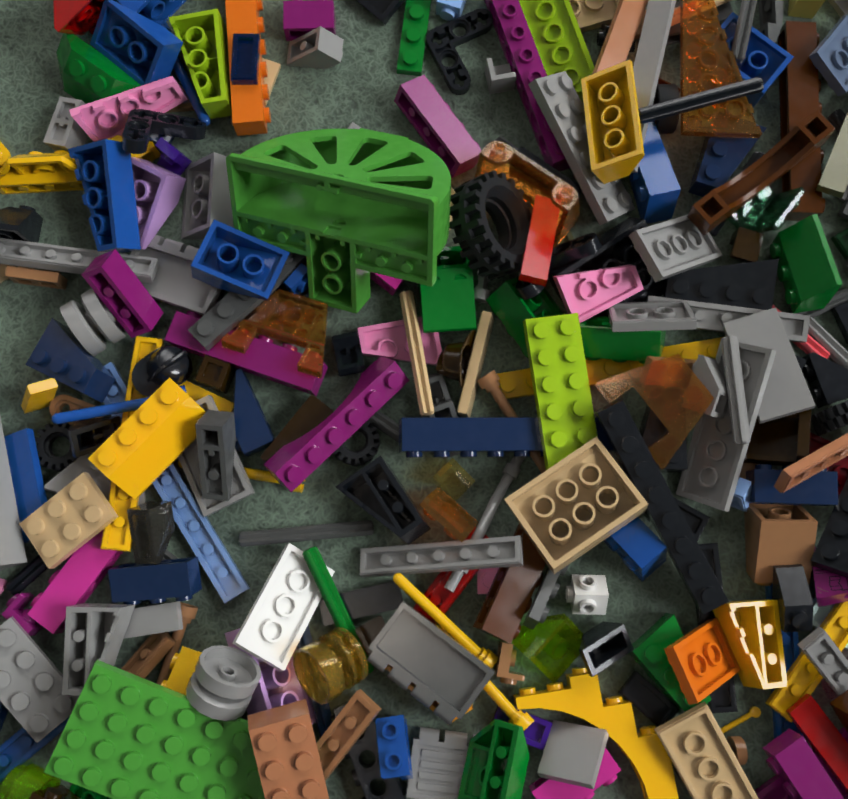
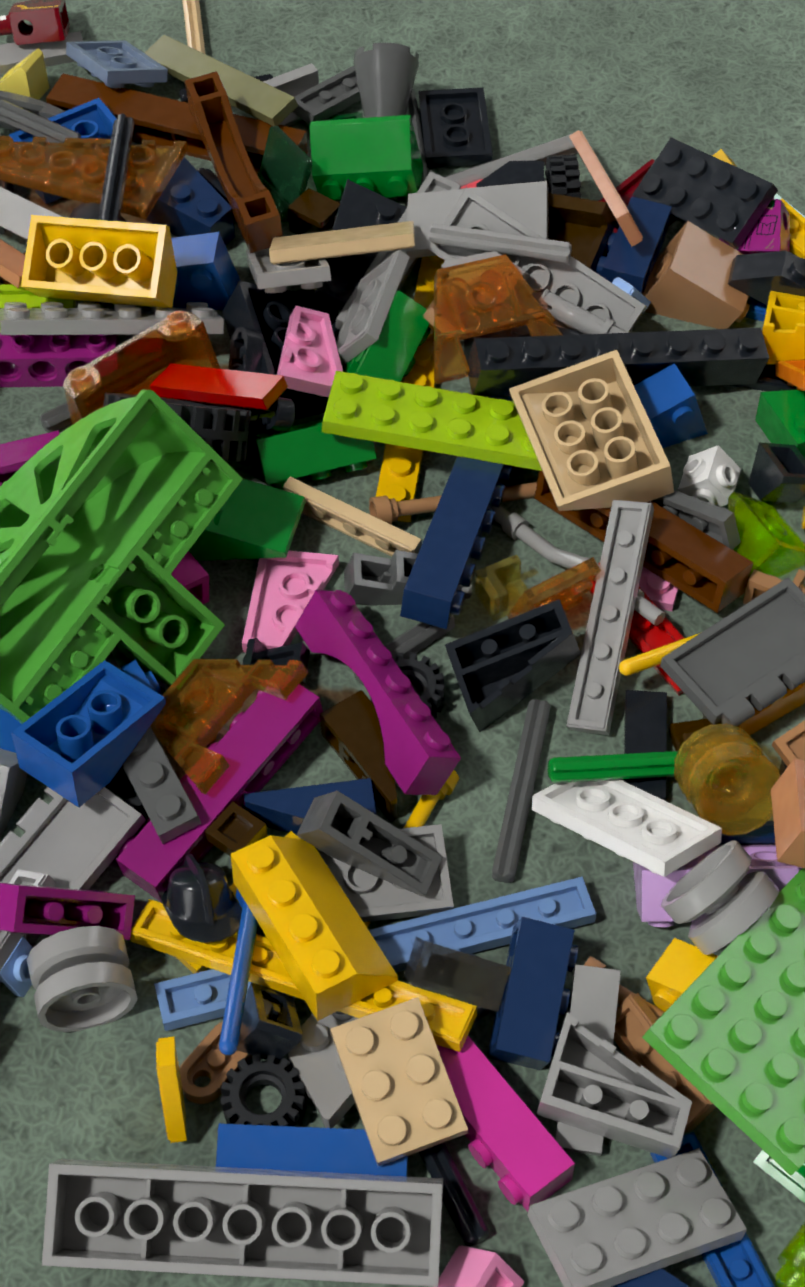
camera: 70 degrees left, 25 degrees down
magenta bracket [1,592,42,636] -> none
dark blue wedge [25,318,116,403] -> none
tan axle [399,290,435,416] -> none
dark brown piece [436,330,476,387] -> none
none -> tan tile [269,221,415,265]
none -> light grey pin [536,289,630,334]

